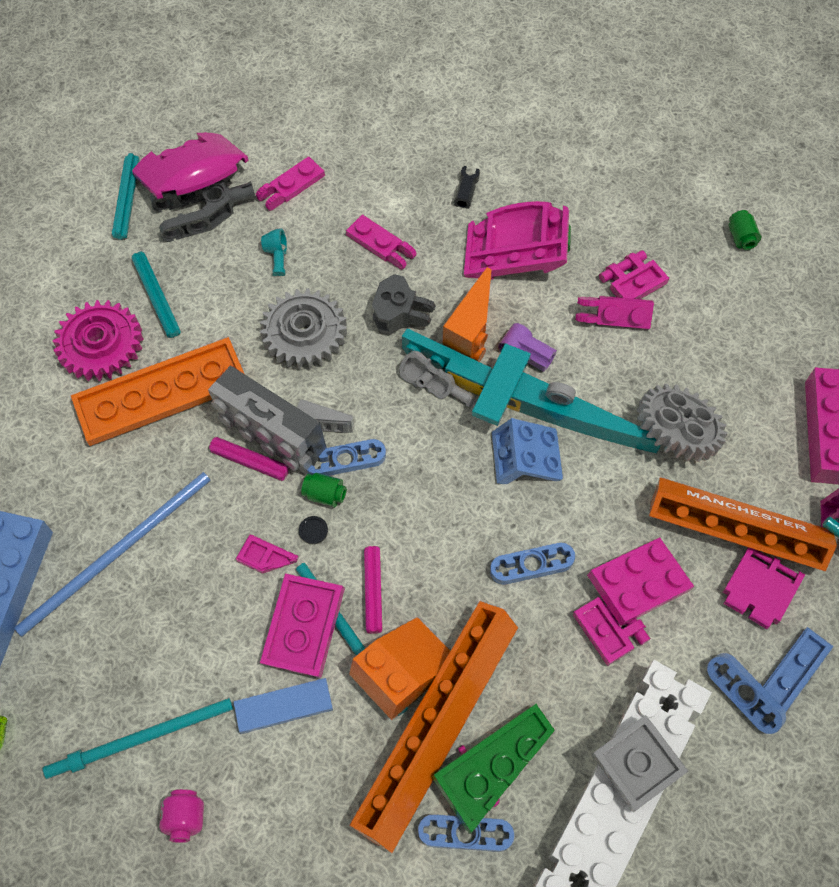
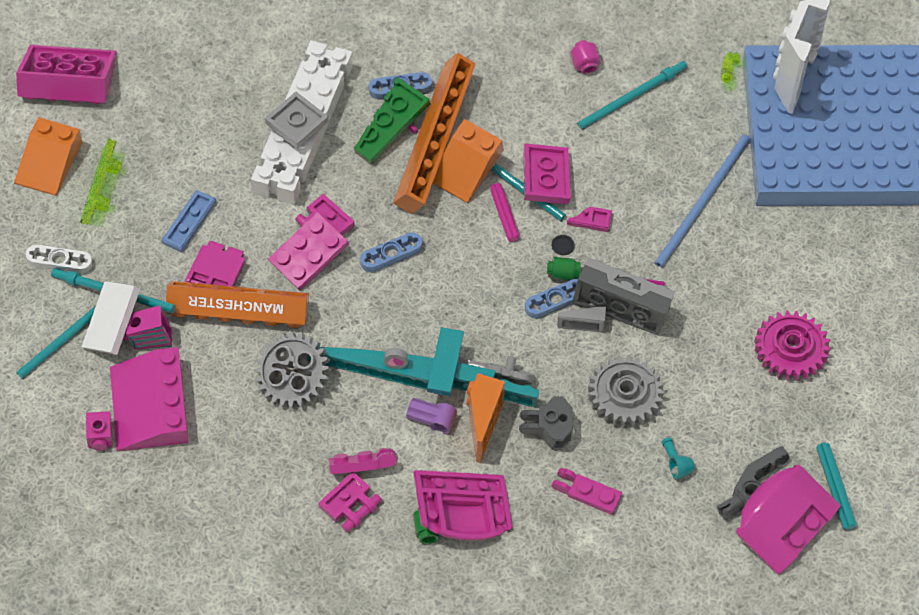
camera: 165 degrees right, 5 degrees down
orange plate [70,337,244,446] -> none
teal axle [131,251,181,338] -> none
medium blue tile [234,678,333,734] -> none
dark pink hinge [256,156,325,211] -> none
black bar [454,166,480,209] -> none
medium blue bracket [492,418,563,484] -> none
medium blue beam [707,653,786,734] -> none
green brick [728,210,762,250] -> none

